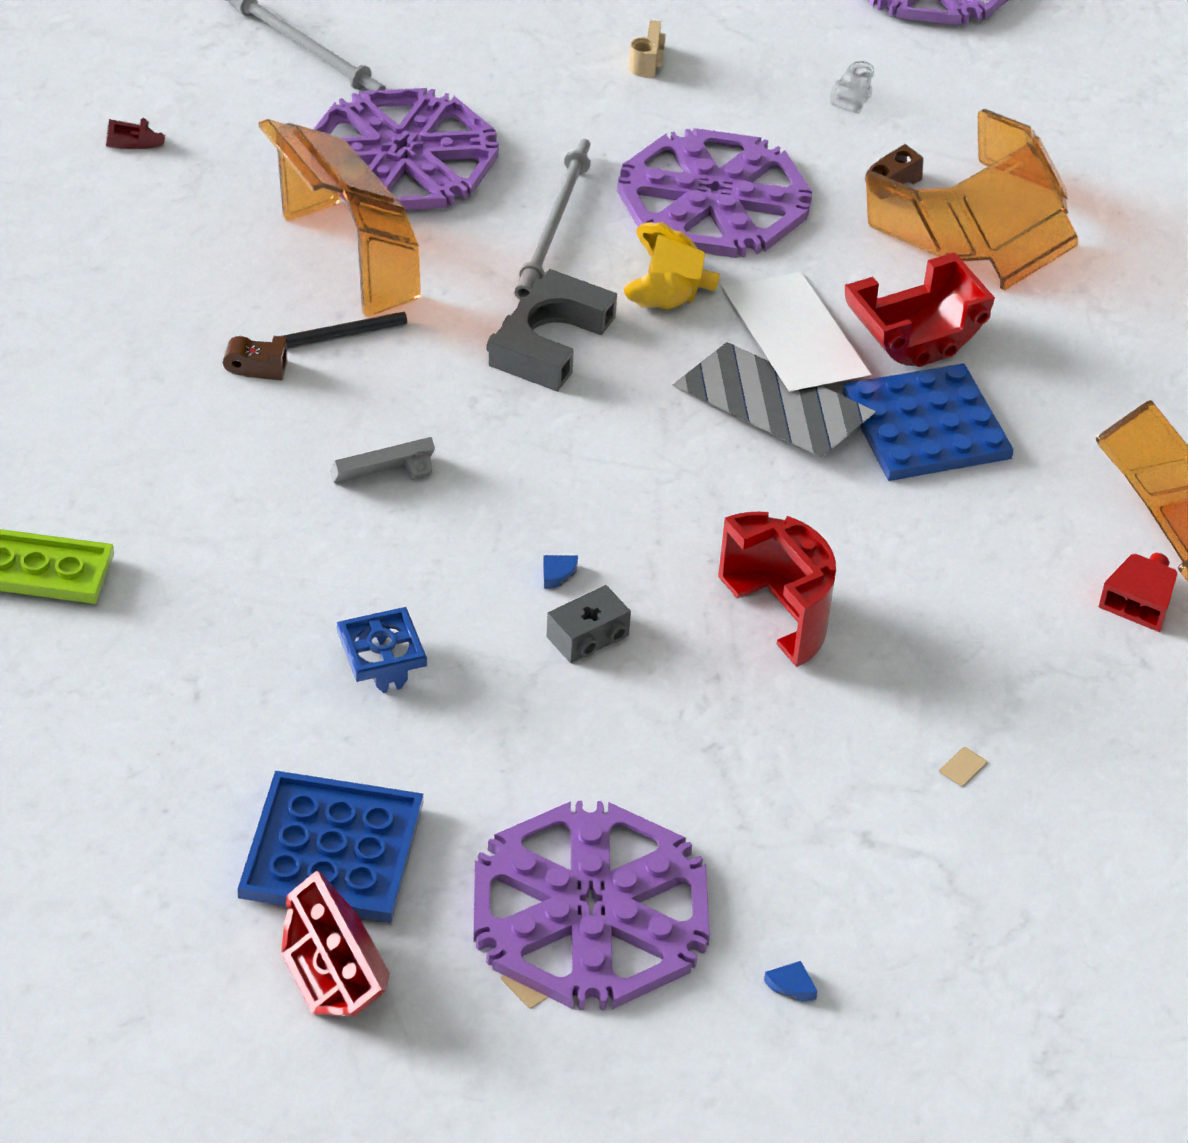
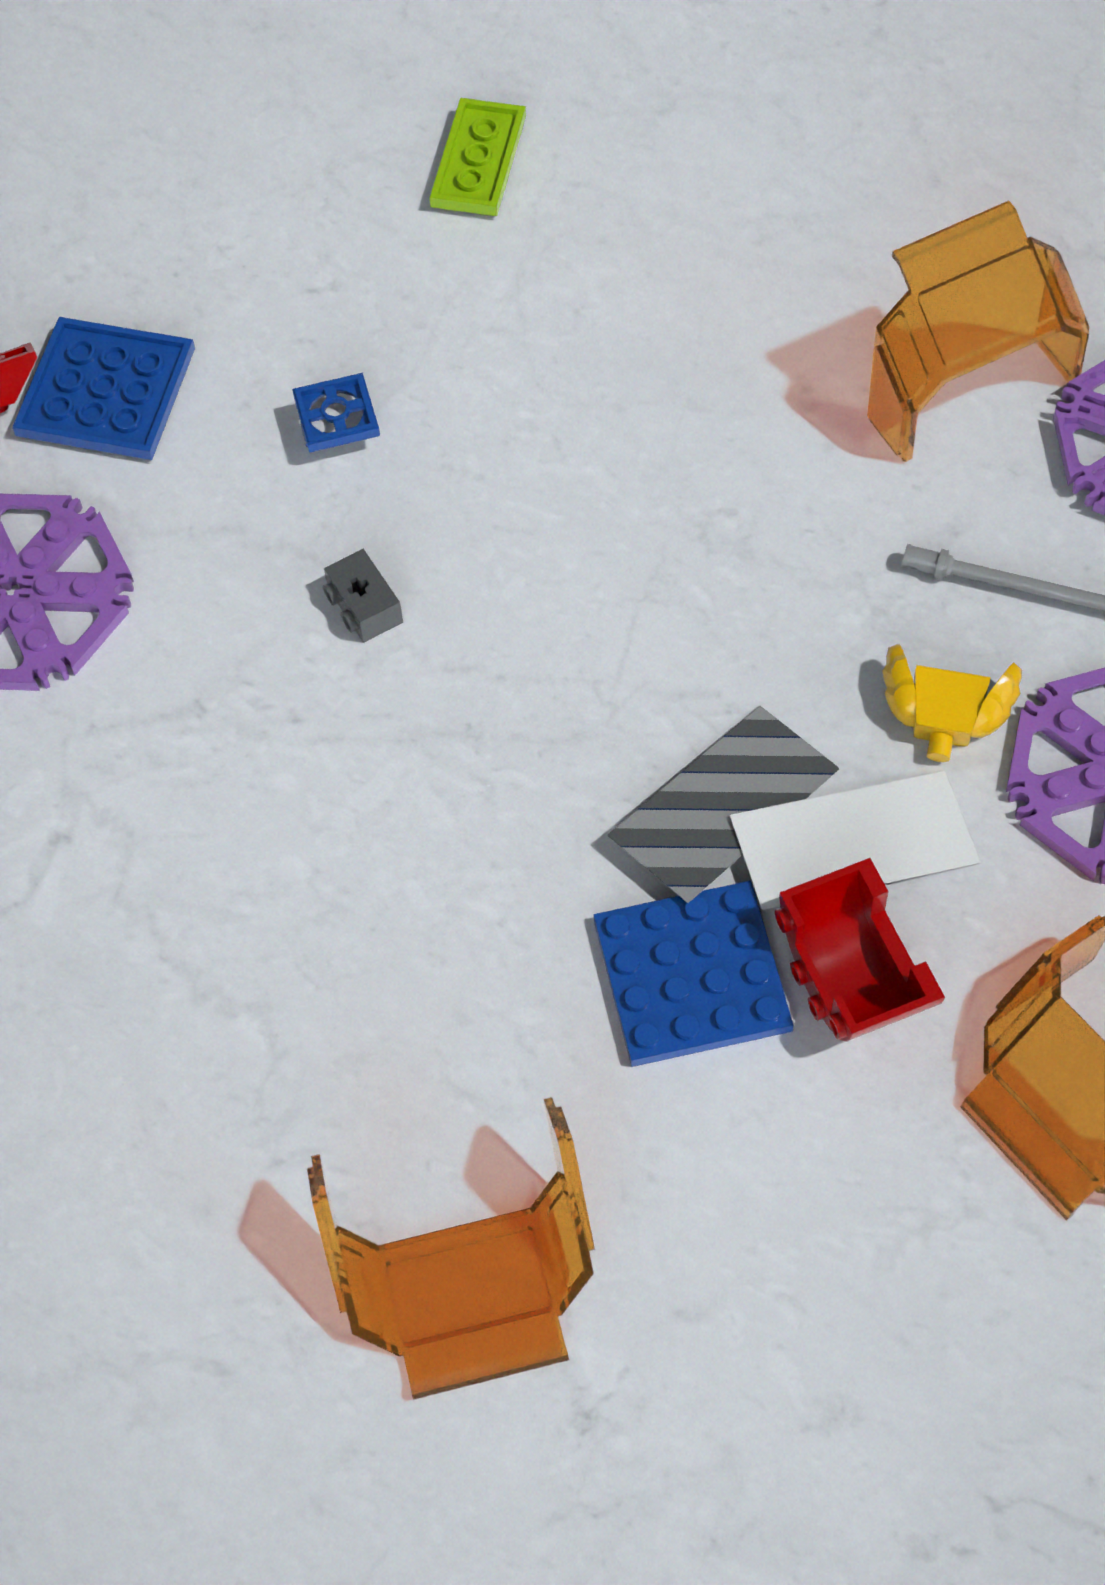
camera: 100 degrees right, 15 degrees up
reddish brown leg [223,336,288,381] -> none
black bar [282,311,407,348] -> none
light grey hinge [330,437,435,483] -> none
dark grey arch [486,269,617,392] -> none
blue tile [543,555,578,589] -> none
red cylinder [718,511,836,667] -> none
tan sticker [939,747,987,786] -> none
red torso [1098,553,1178,633] -> none

